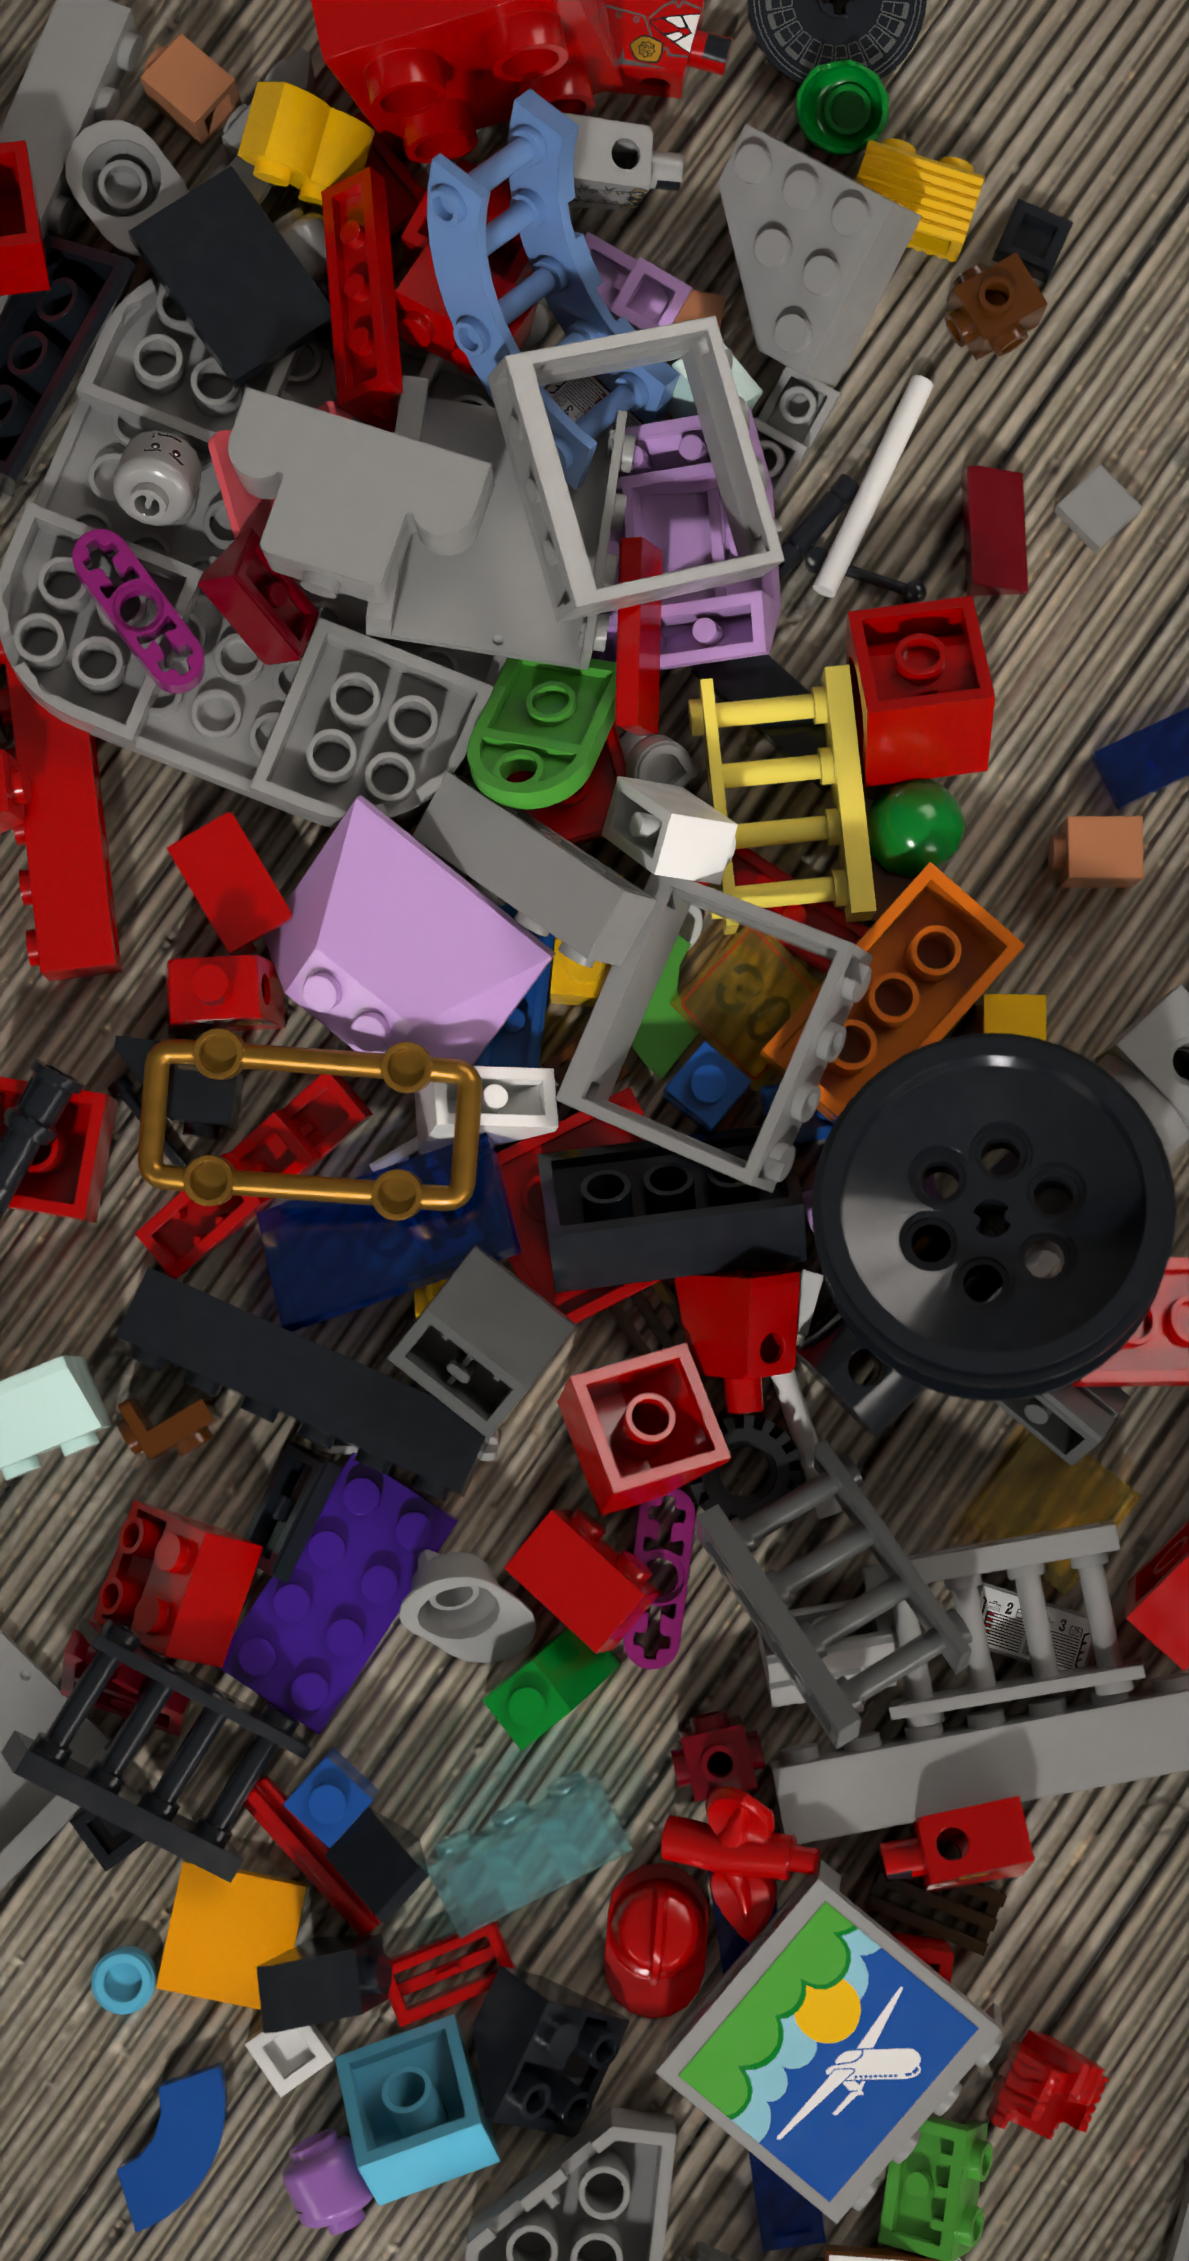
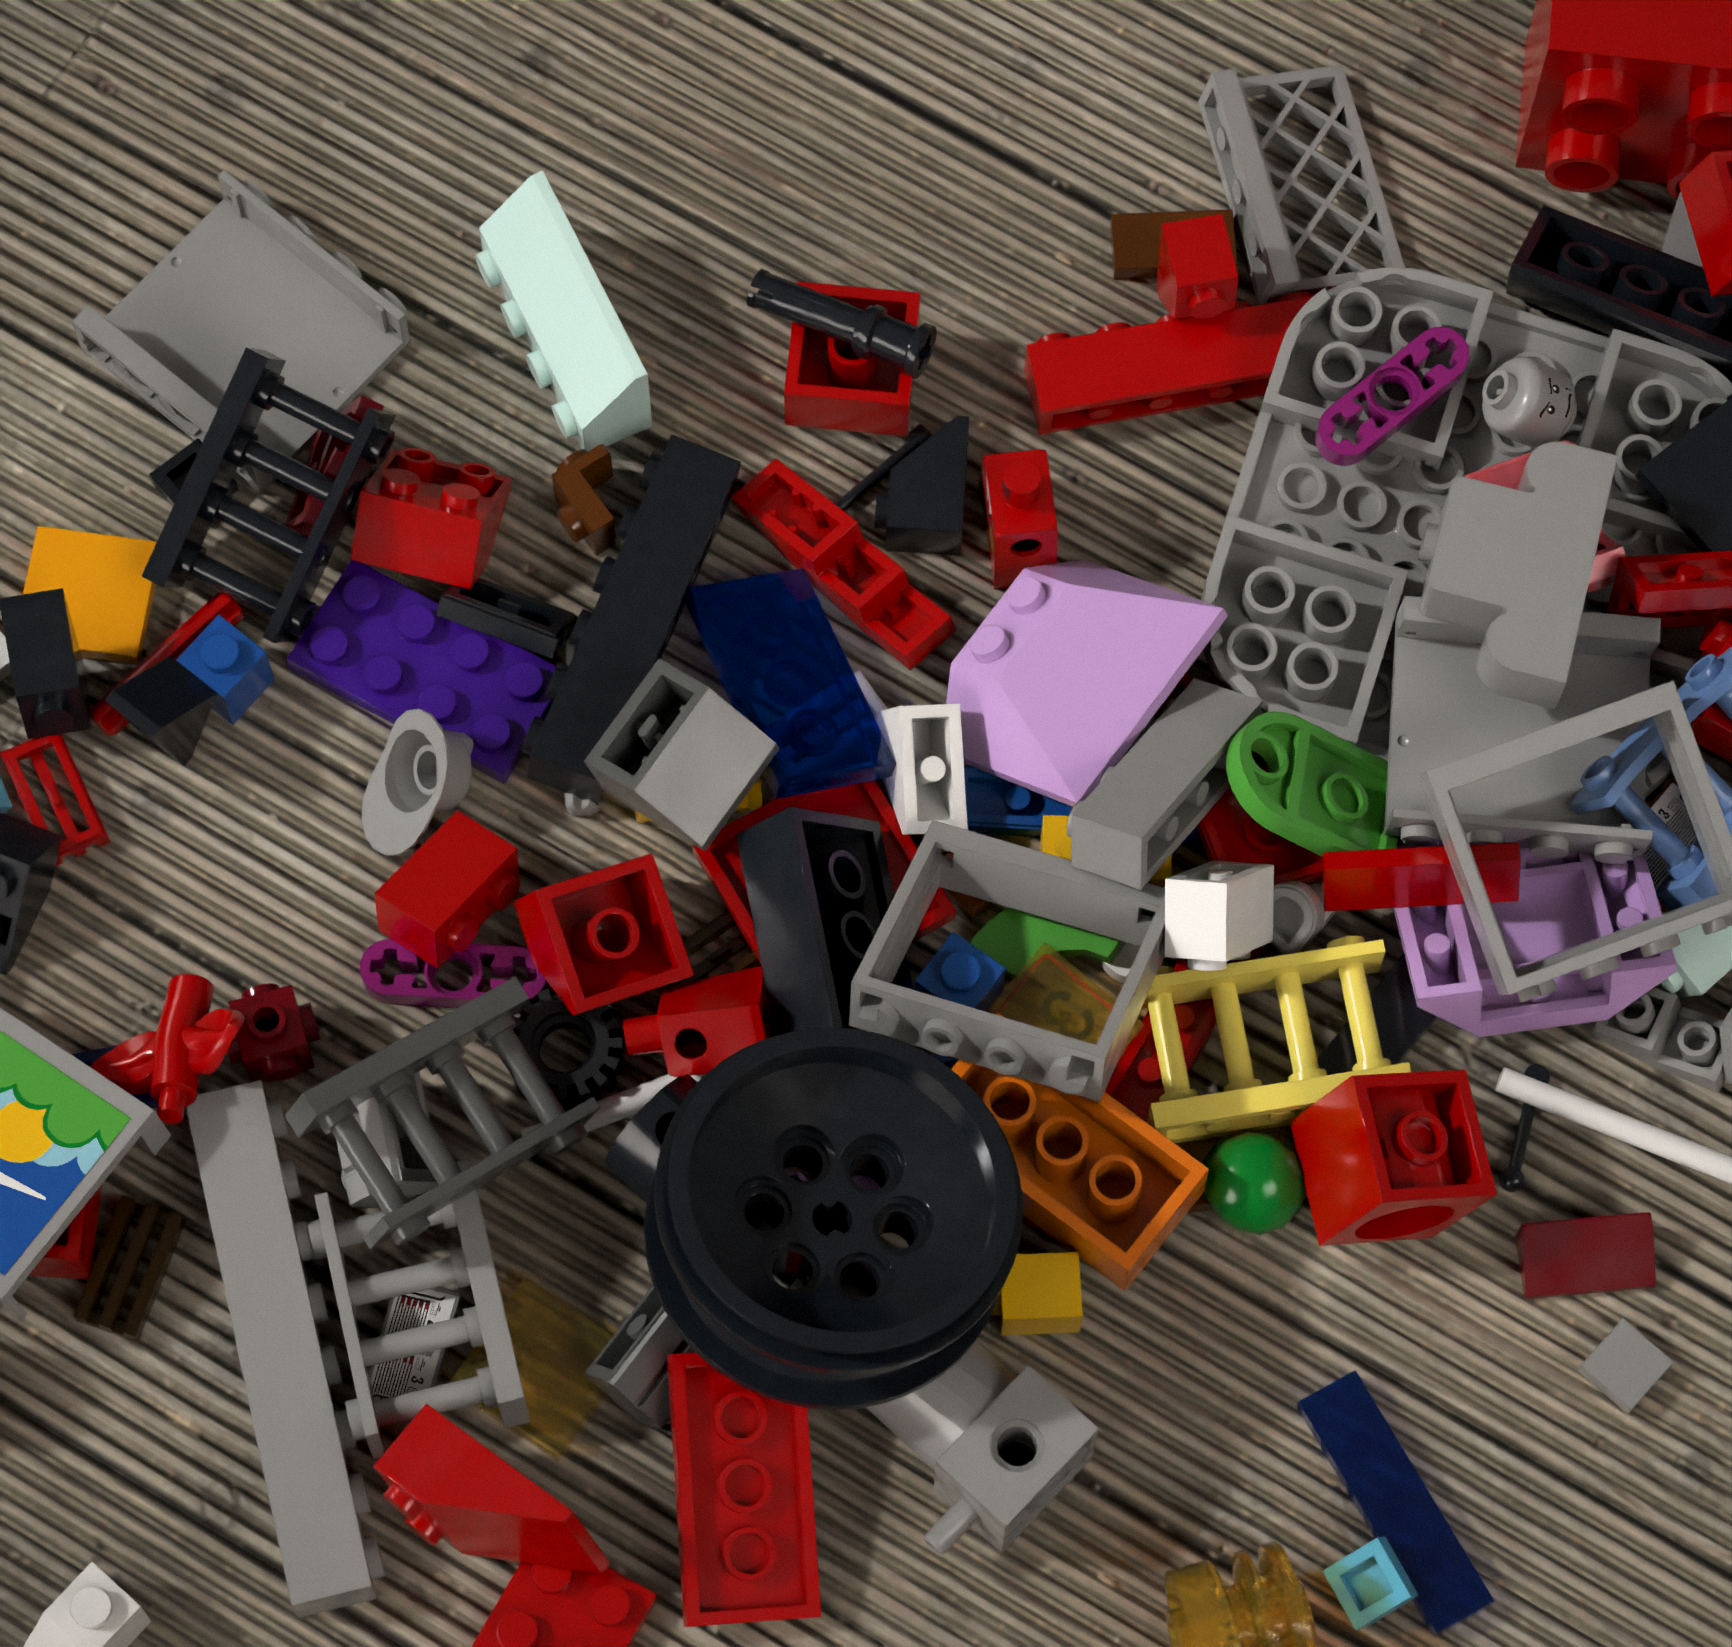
camera: 90 degrees right, 15 degrees down
medium azure tile [91,1945,158,2014] -> none
pearl gold bar [138,1029,483,1221] -> none
red panel [166,812,293,956] -> none
dark red slope [198,528,320,665] -> none
clear light blue brick [427,1770,633,1938] -> none
green slope [482,1627,621,1751] -> none
red piece [604,1863,709,2019] -> none
black wheel [778,474,859,583] -> none
red torso [879,1796,1035,1892] -> none
nougat brick [1048,816,1144,888] -> none

